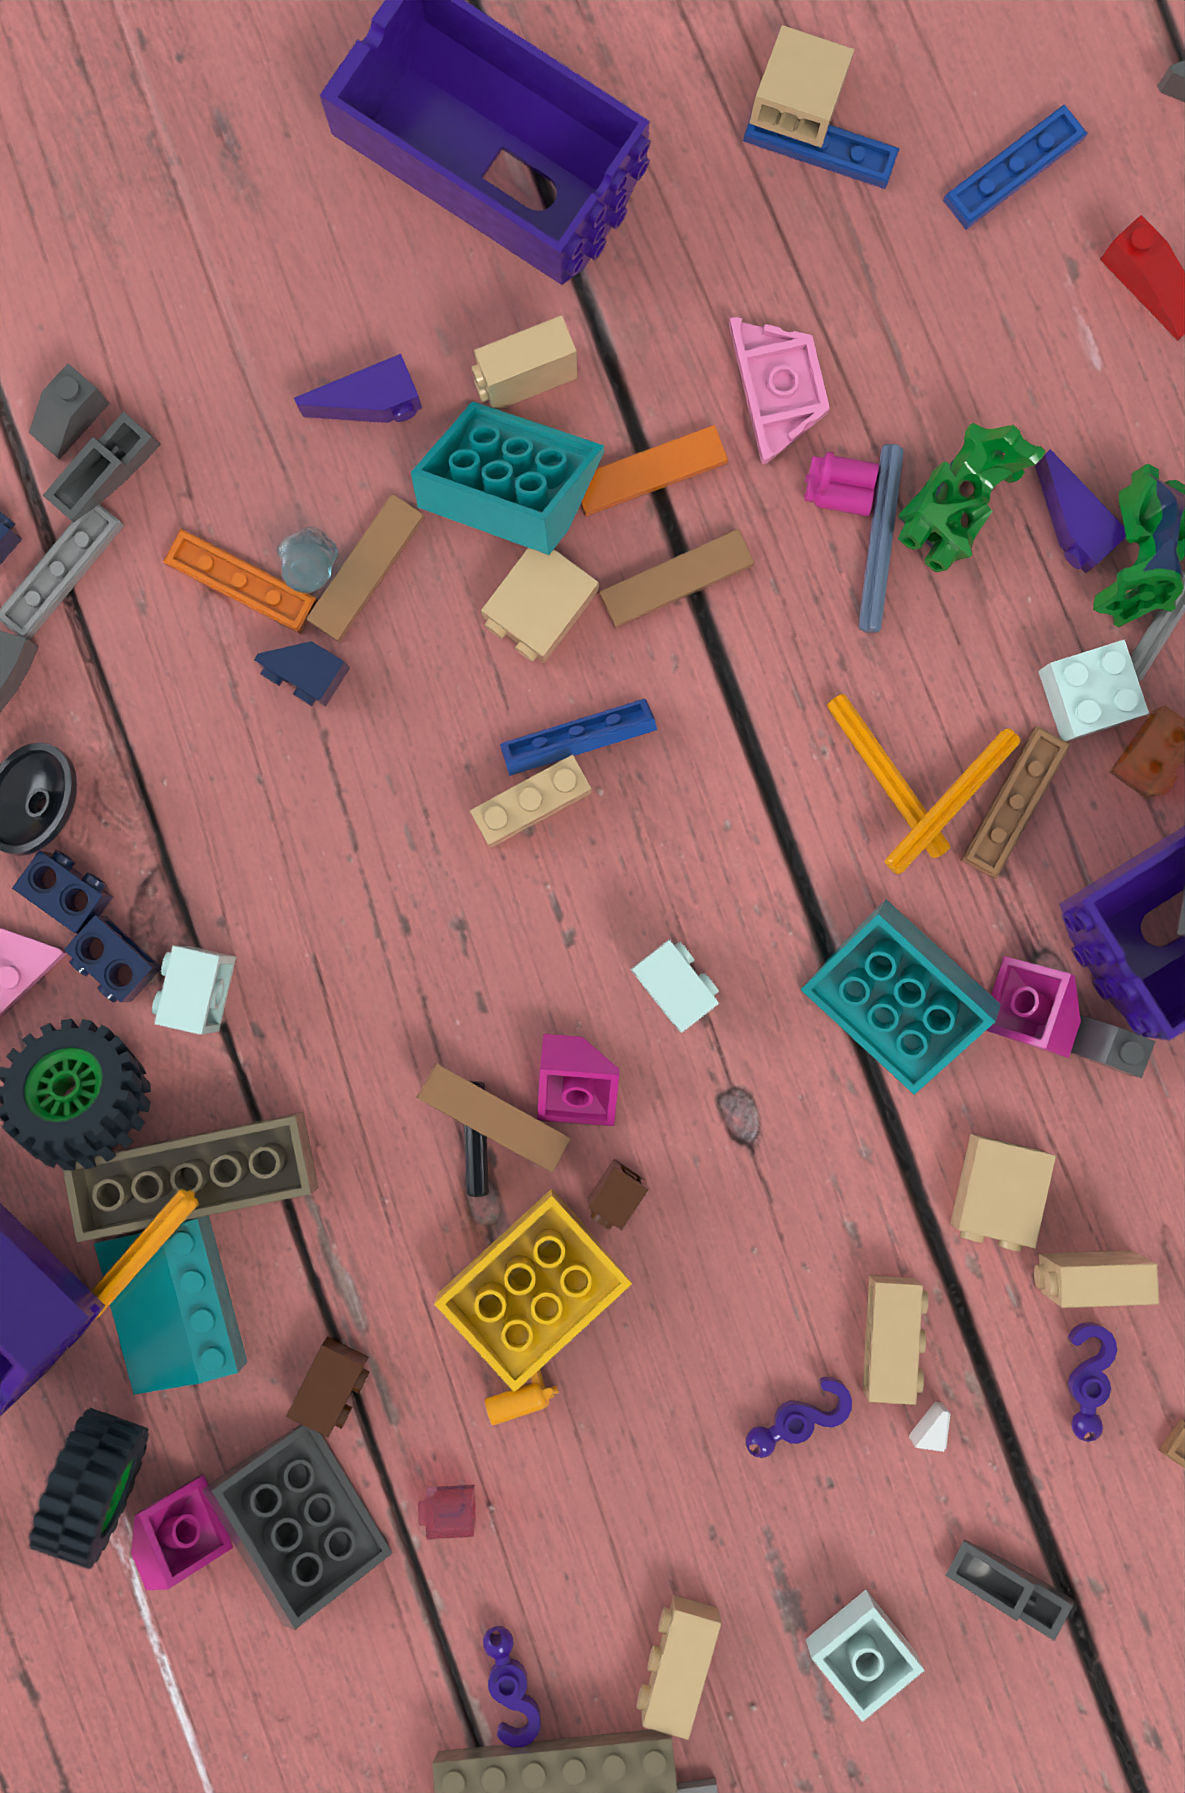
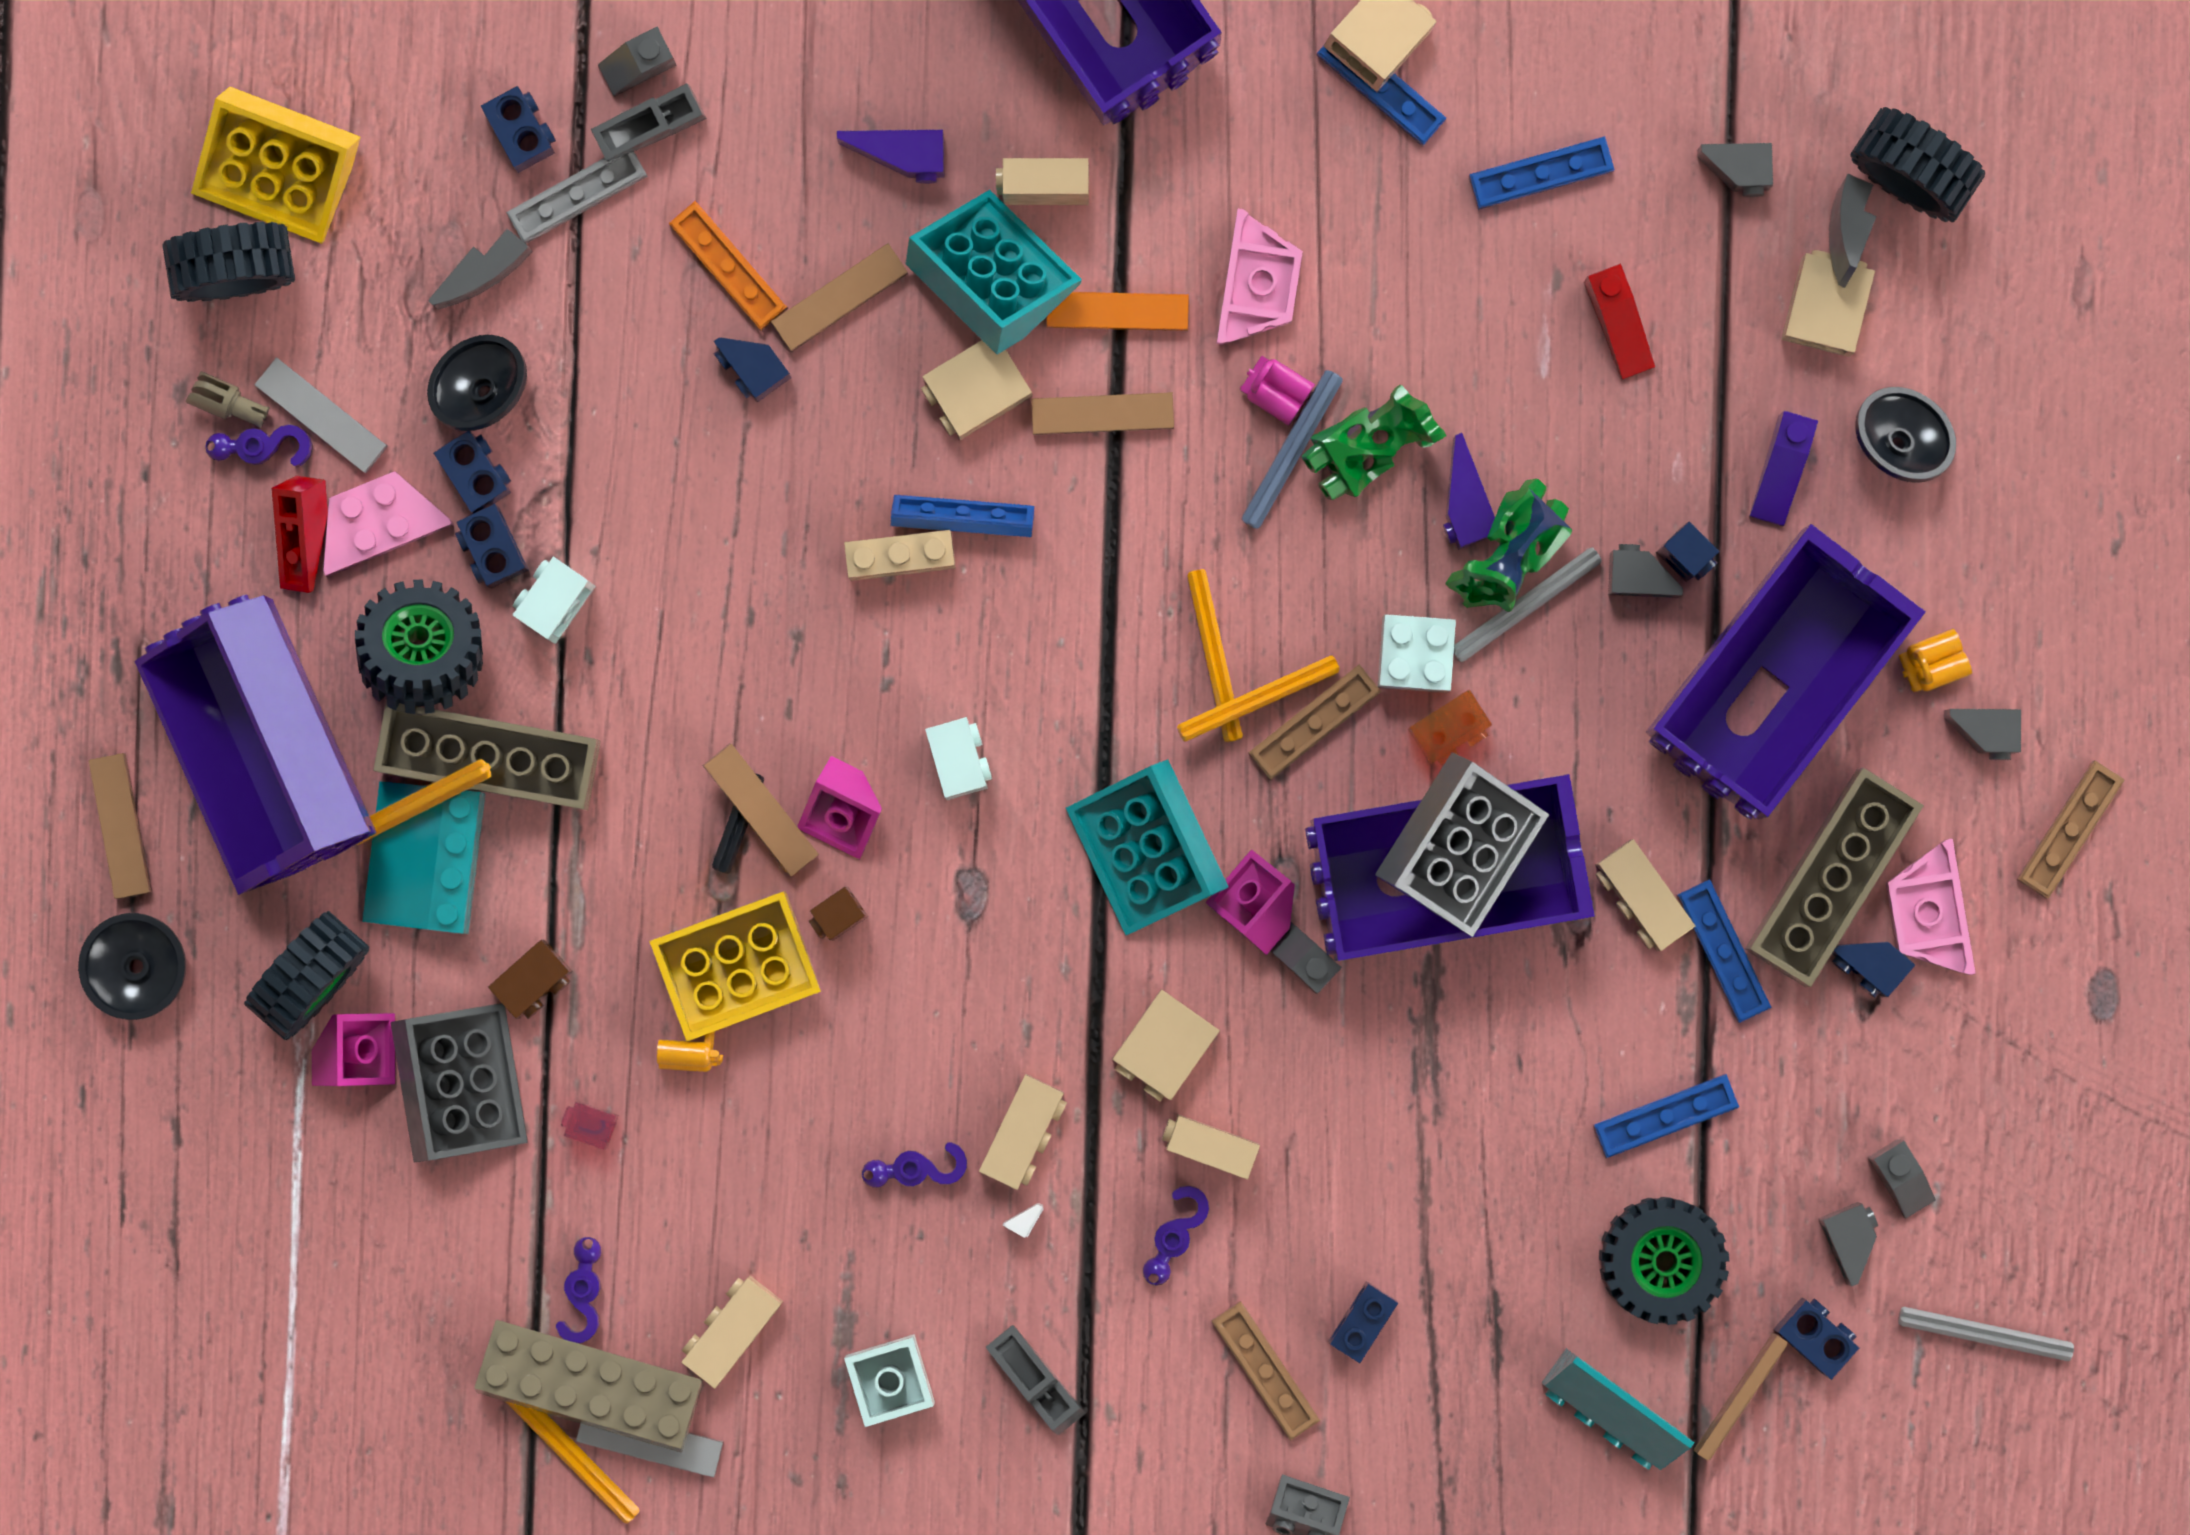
camera: 25 degrees right, 0 degrees up
clear light blue head [277,526,339,593] -> none

